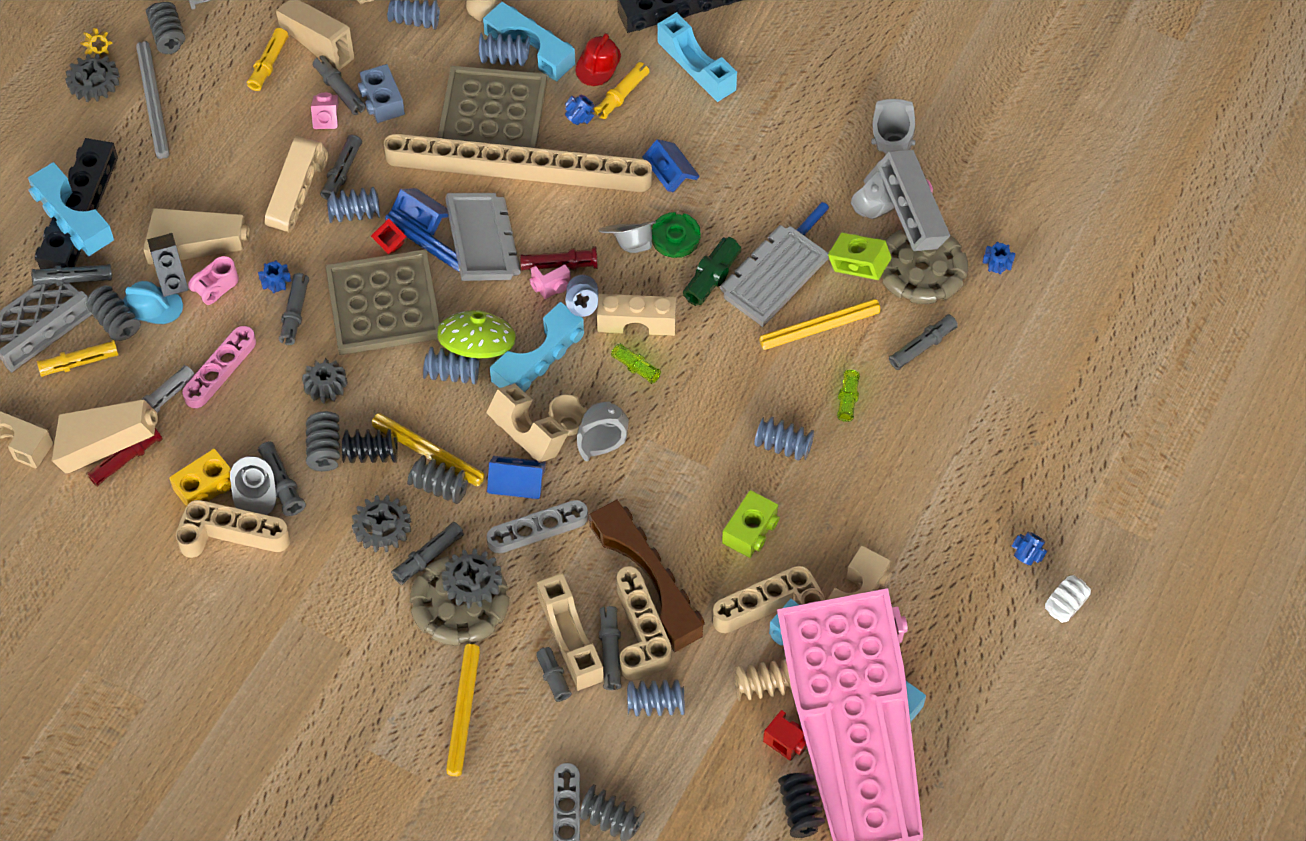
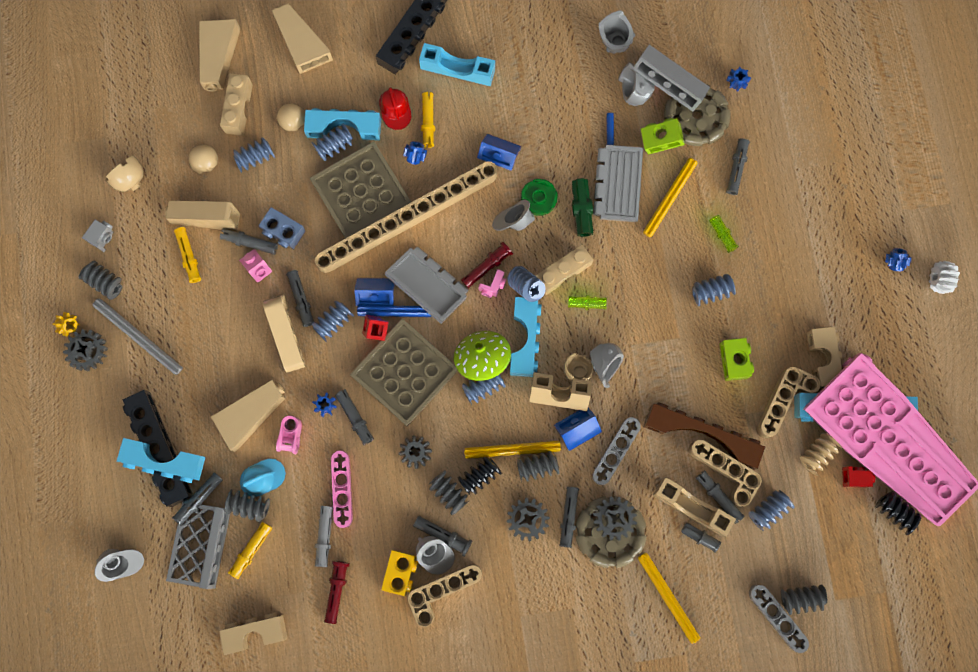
camera: 35 degrees left, 20 degrees up
tan slope [52,399,158,473] -> none
brick [147,233,189,297] -> none

